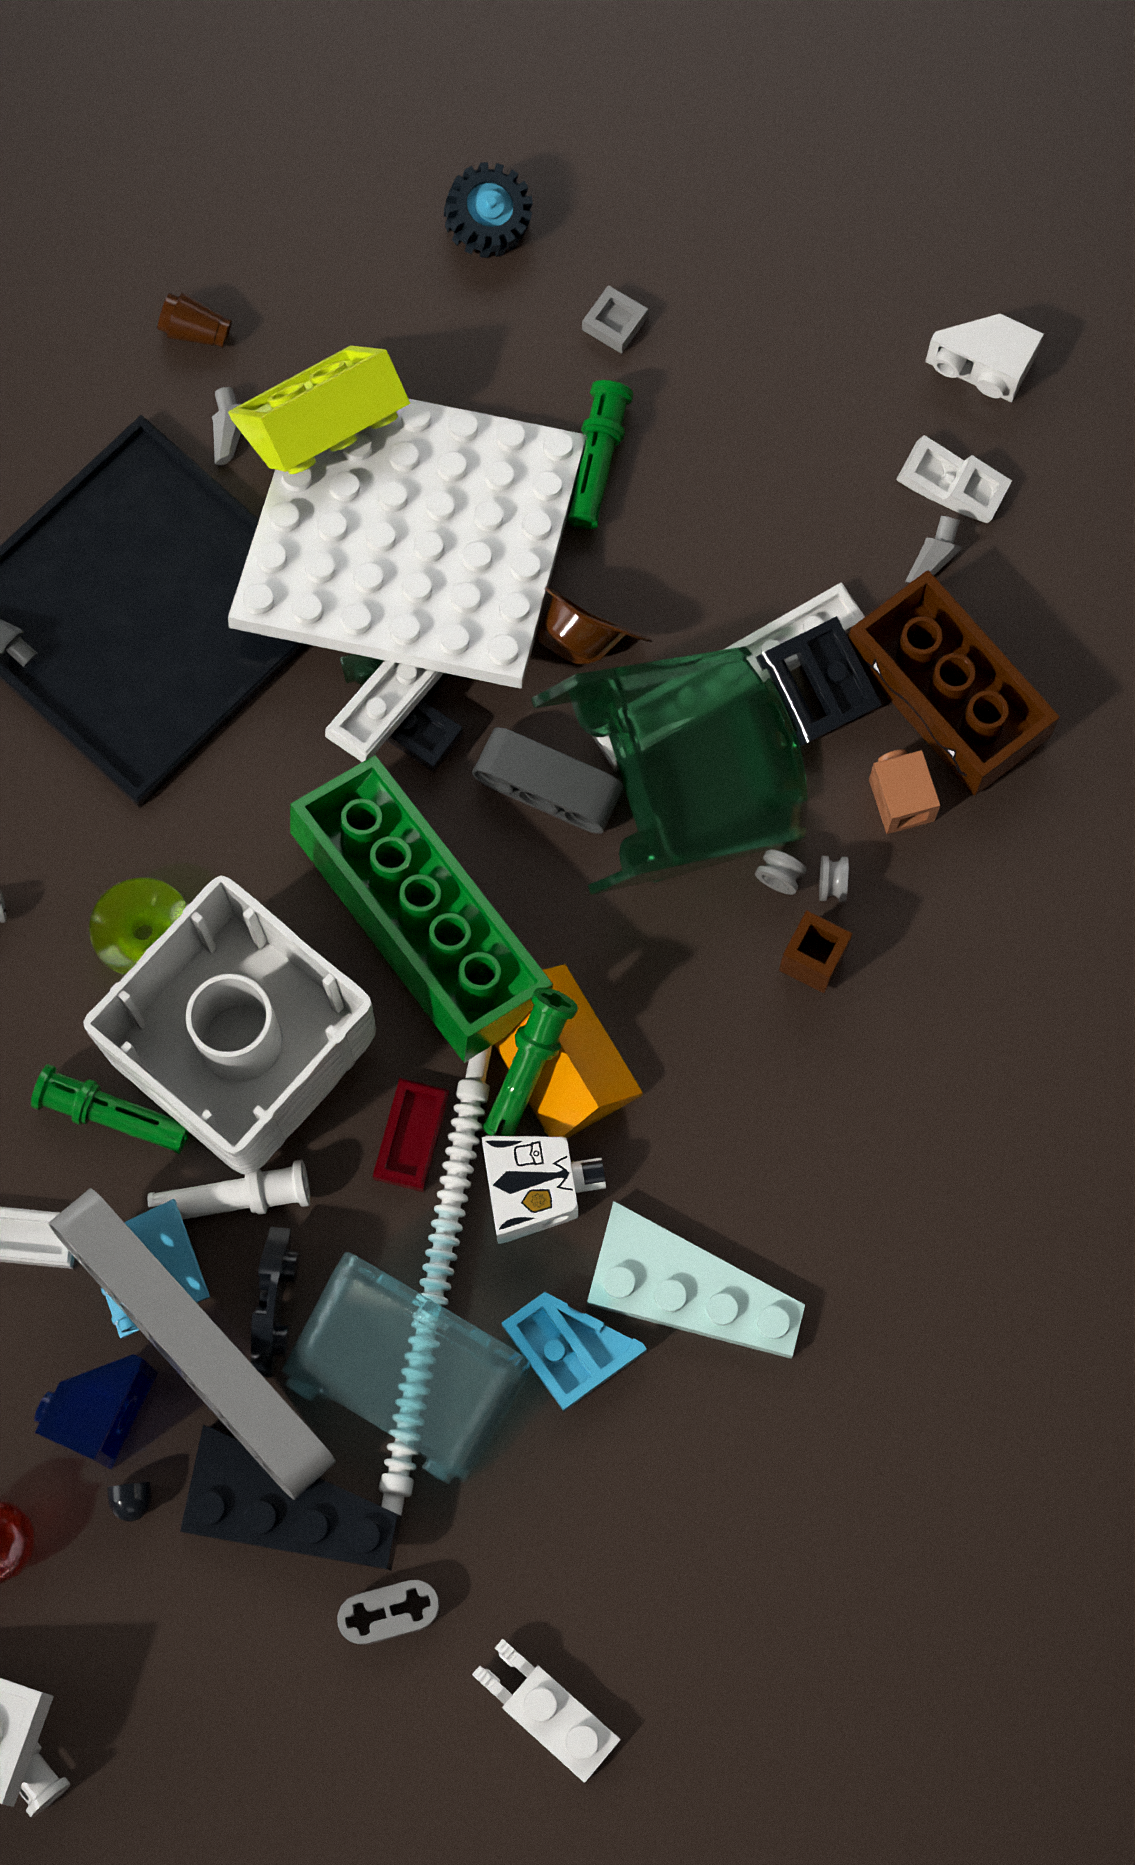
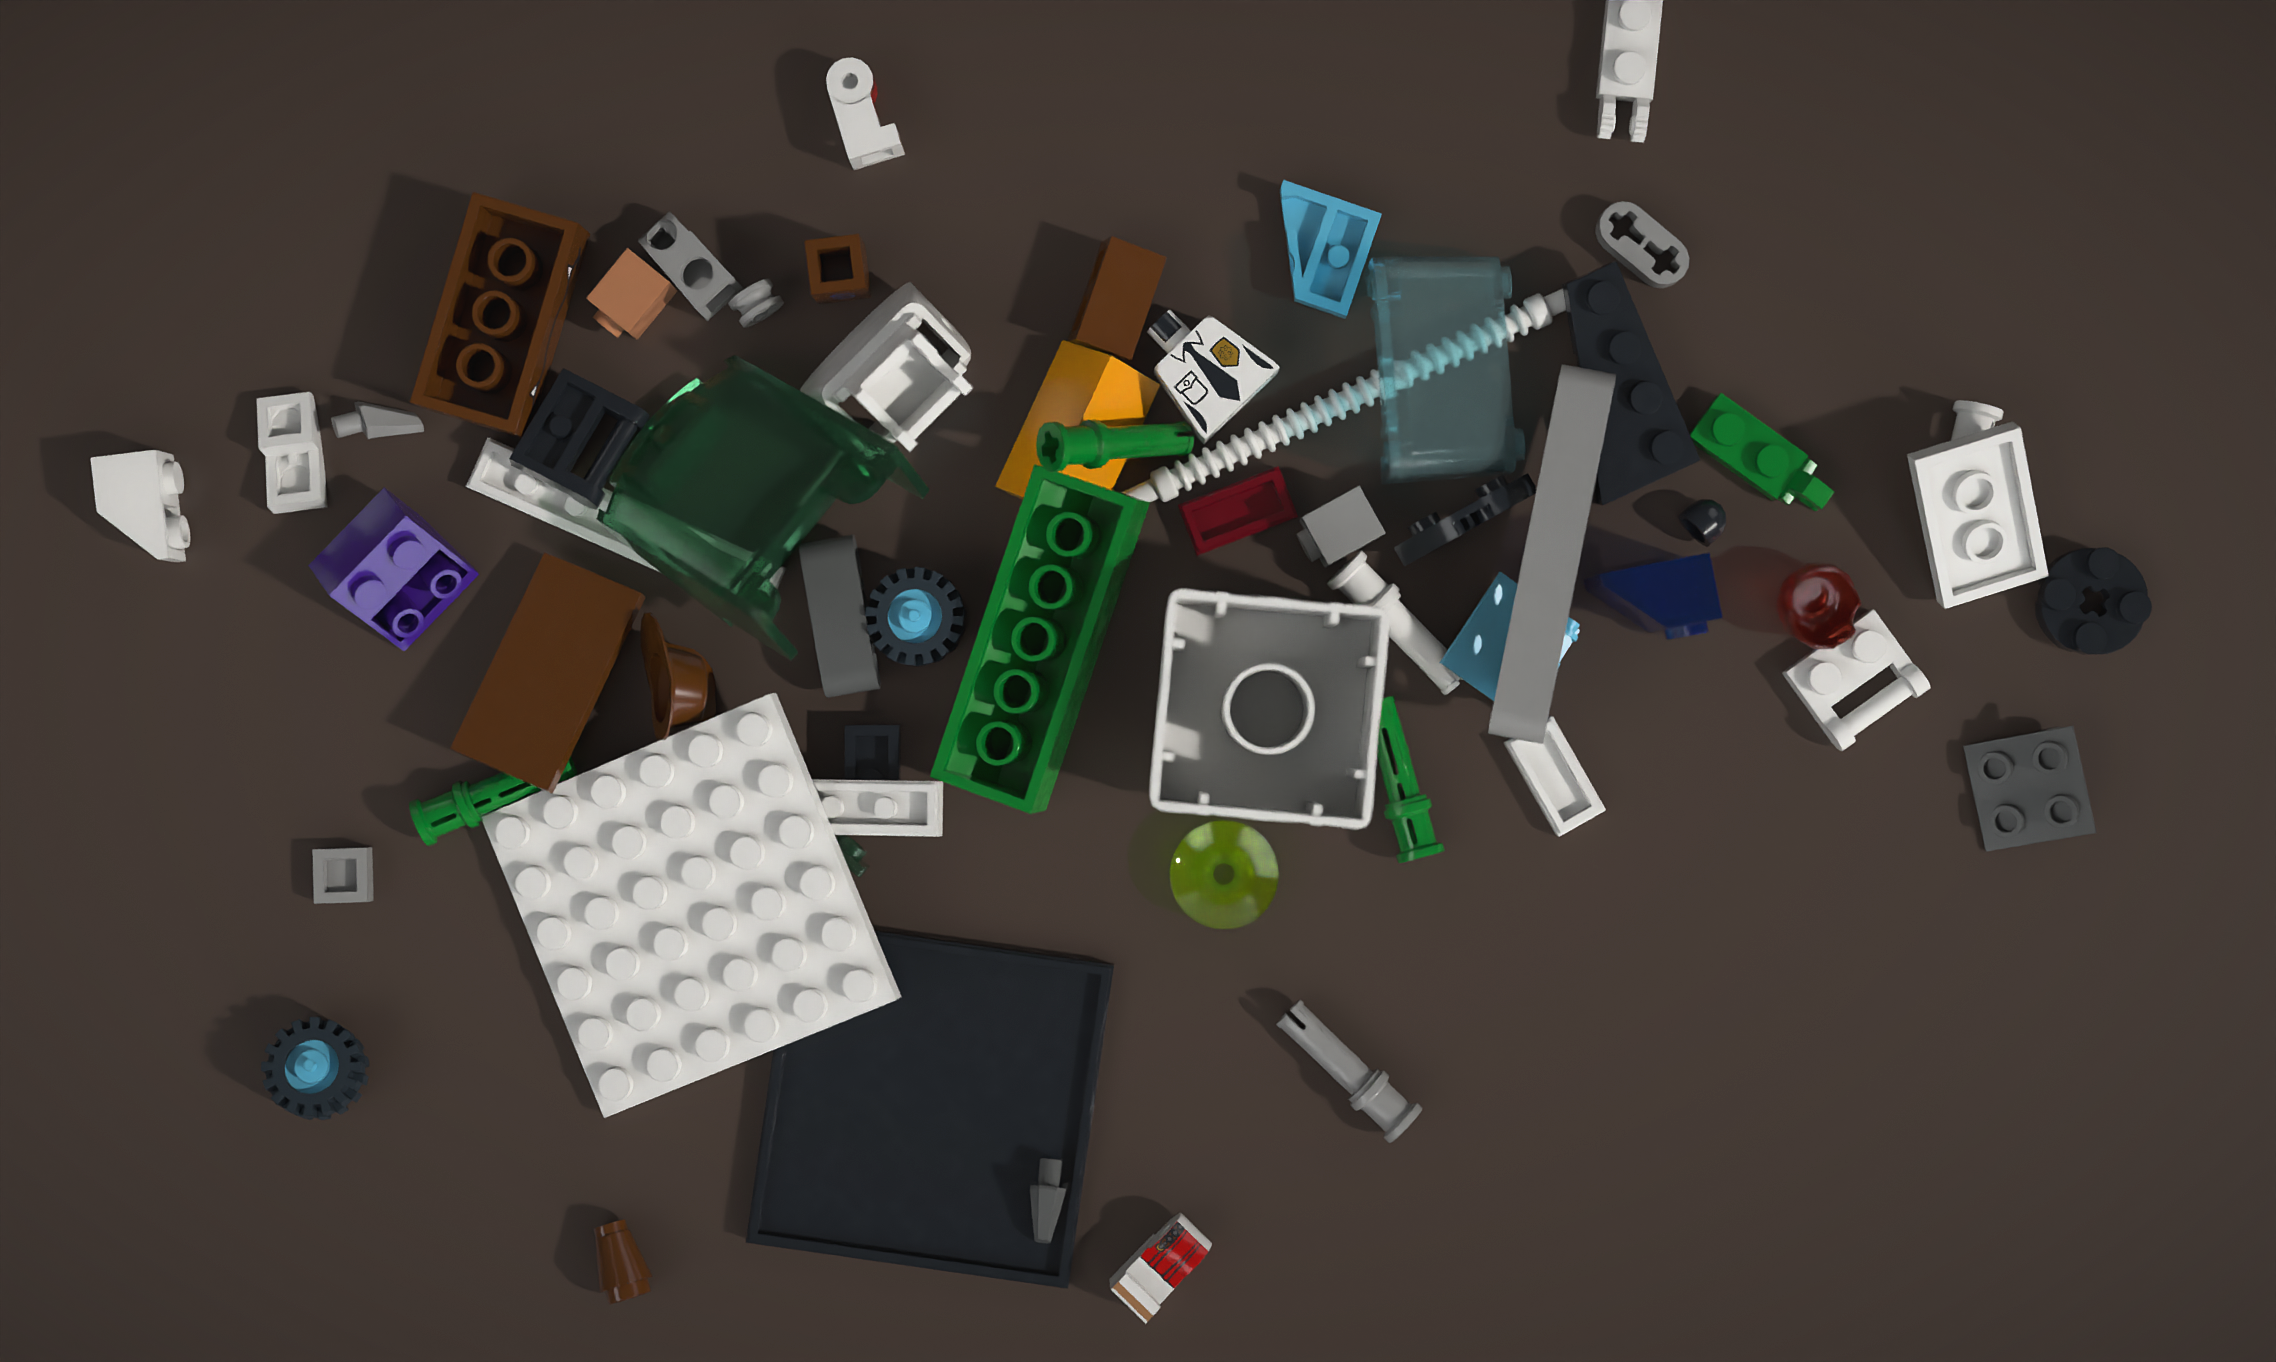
camera: 125 degrees left, 15 degrees up
light grey bar [212,387,241,467] -> none
neon yellow slope [228,345,411,474] -> none
light aqua wing [587,1201,805,1359] -> none
light grey bush [755,849,807,895] -> none
none -> dark purple slope [309,487,479,651]
none -> reddish brown tile [450,552,646,794]
none -> light grey leg [638,211,743,321]
none -> white piece [799,282,973,454]
none -> white leg [826,57,905,170]
none -> black wheel [865,567,966,666]
none -> reddish brown hinge [1067,236,1167,361]
none -> light grey brick [1296,486,1386,568]
none -> green hinge [1689,393,1835,512]

